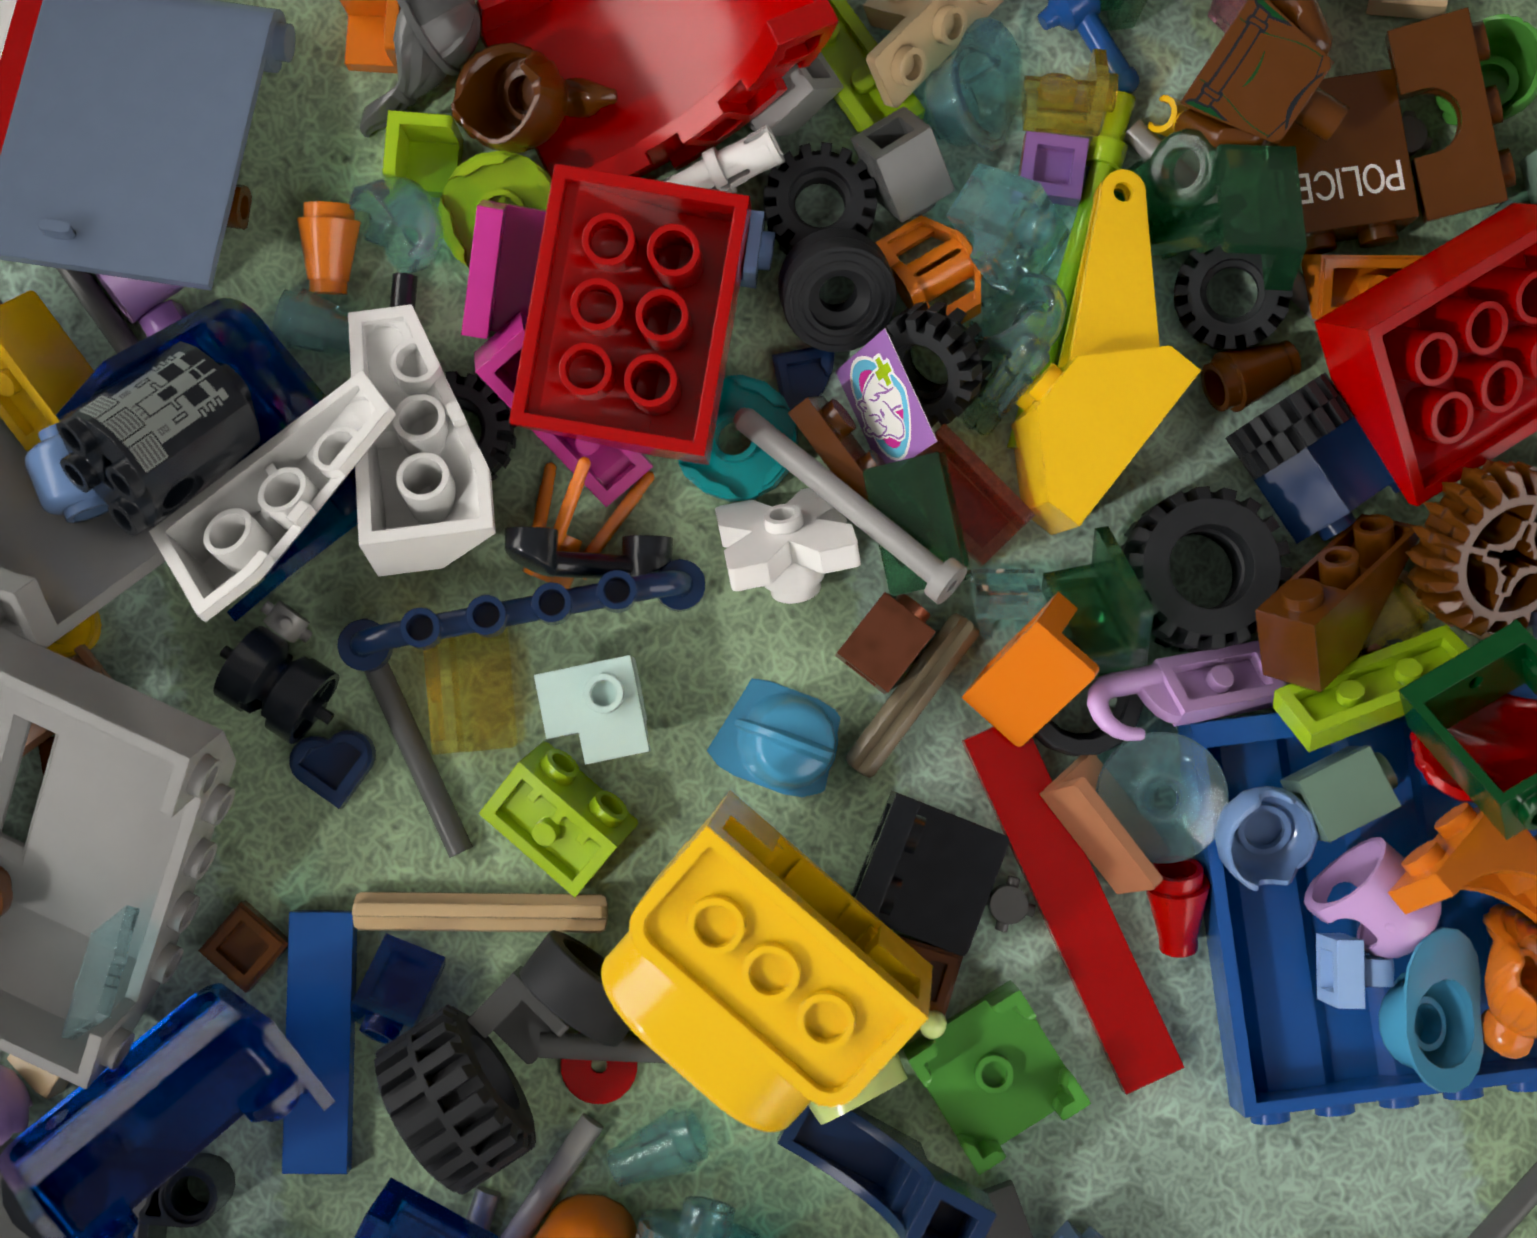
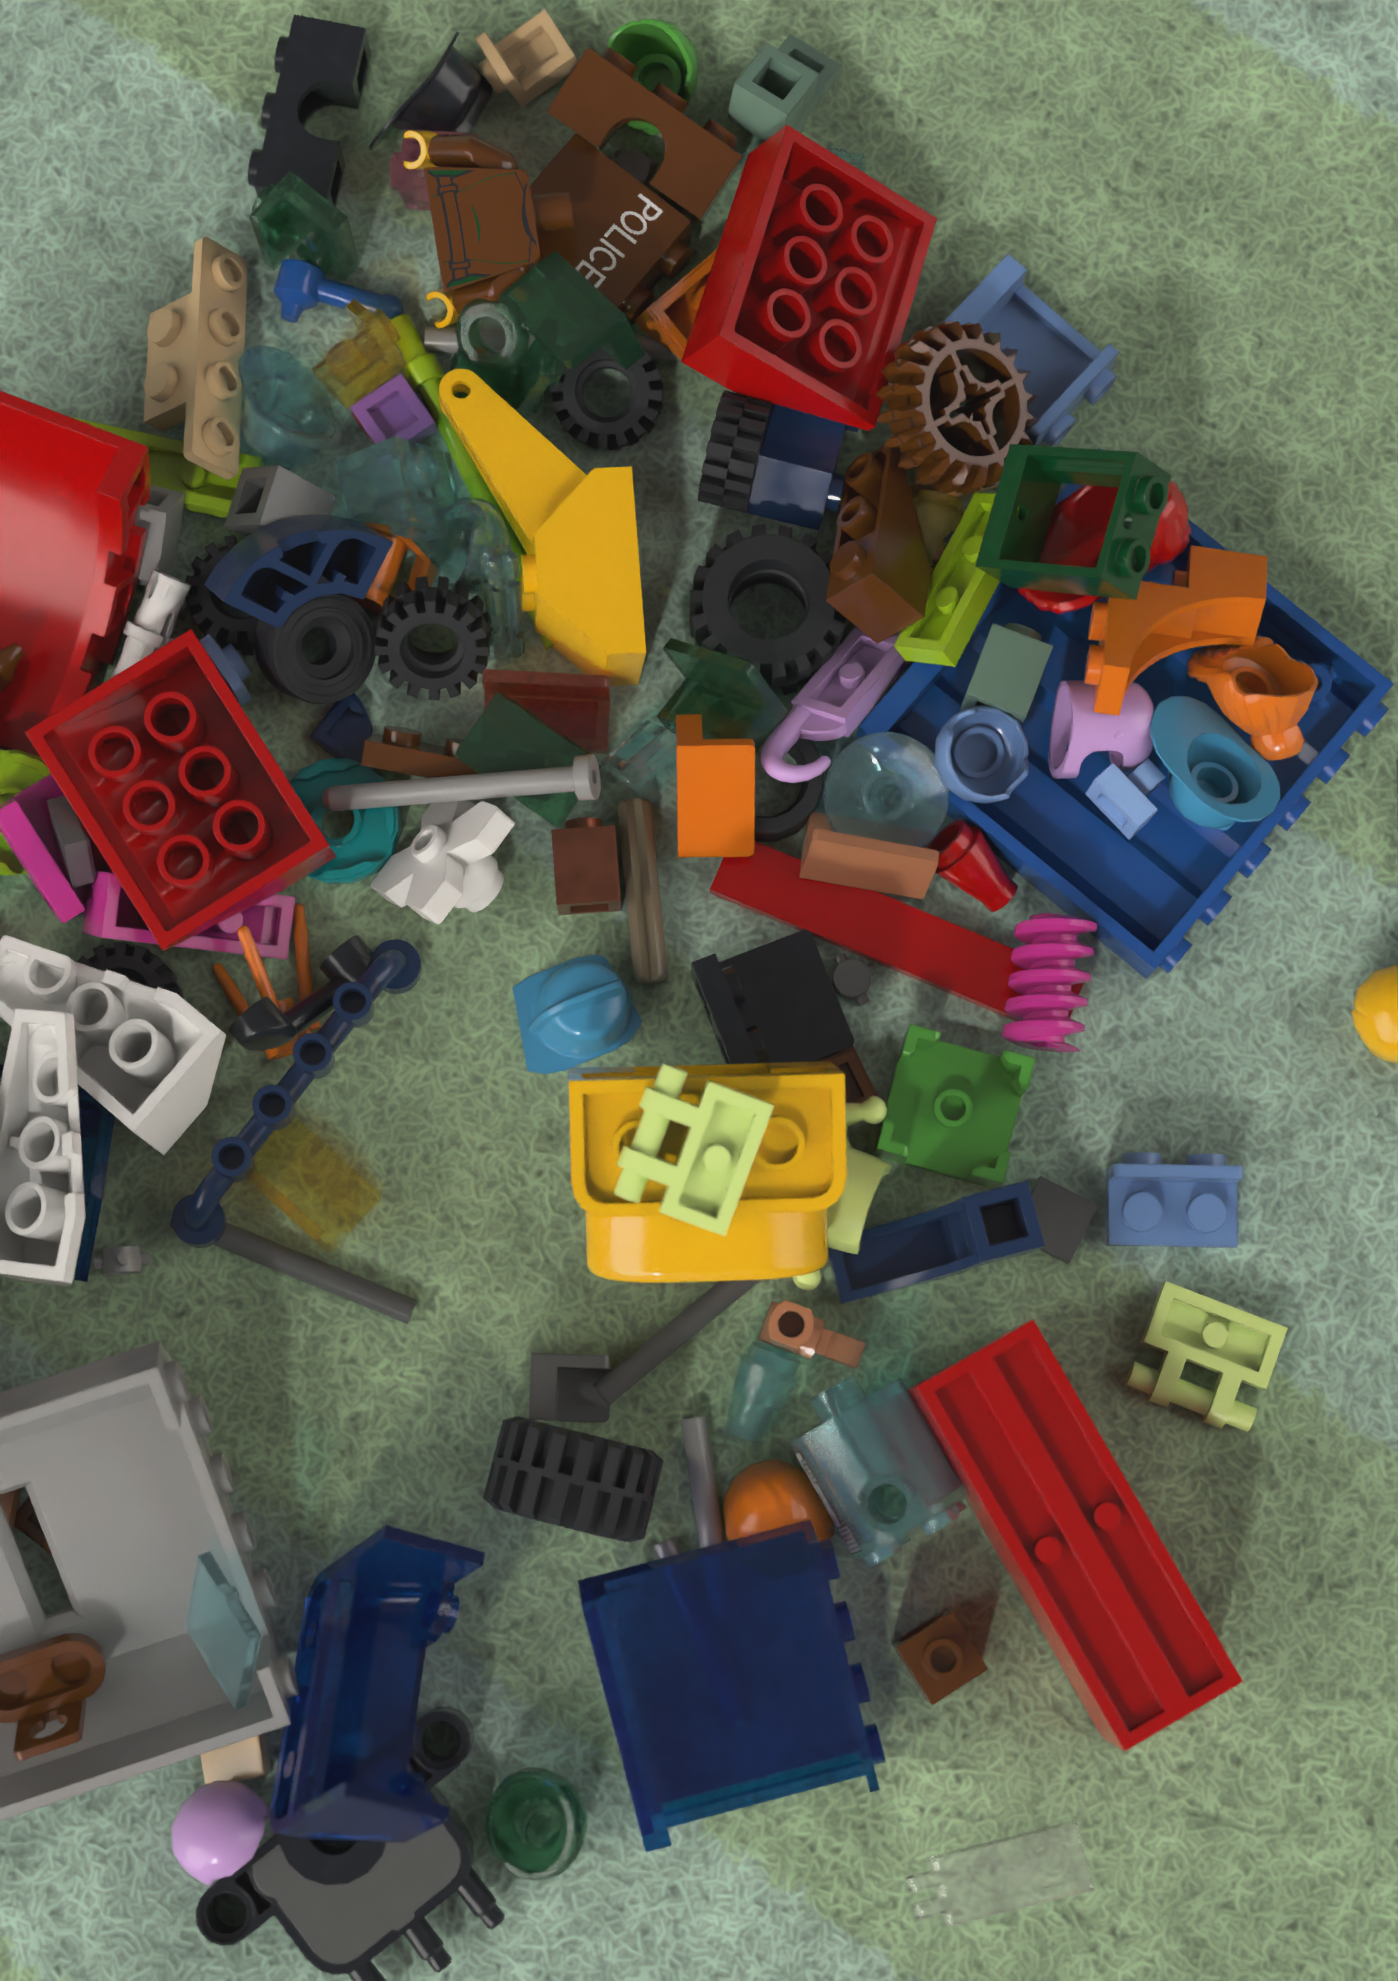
camera: 45 degrees left, 5 degrees down
reddish brown tile [198,900,288,993] -> none
black wheel [213,626,340,744] -> none
blue tile [282,910,357,1174] -> none
dark blue tile [289,730,376,809] -> none
clear blue bracket [351,933,446,1045] -> none
tan axle [352,892,608,933] -> none
lime bracket [478,741,639,898] -> none
black tyre [519,930,630,1047] -> none
light aqua brick [534,655,651,765] -> none
red wheel [560,1032,638,1104] -> none
sticker [835,328,937,472] -> none
reddish brown cone [1201,340,1302,412] -> none
none -> dark grey tile [47,795,96,888]
none -> dark blue brick [204,515,393,629]
none -> yellowish green plate [614,1063,774,1236]
none -> nougat bar [758,1300,866,1369]
none -> dark pink piece [1002,913,1097,1052]

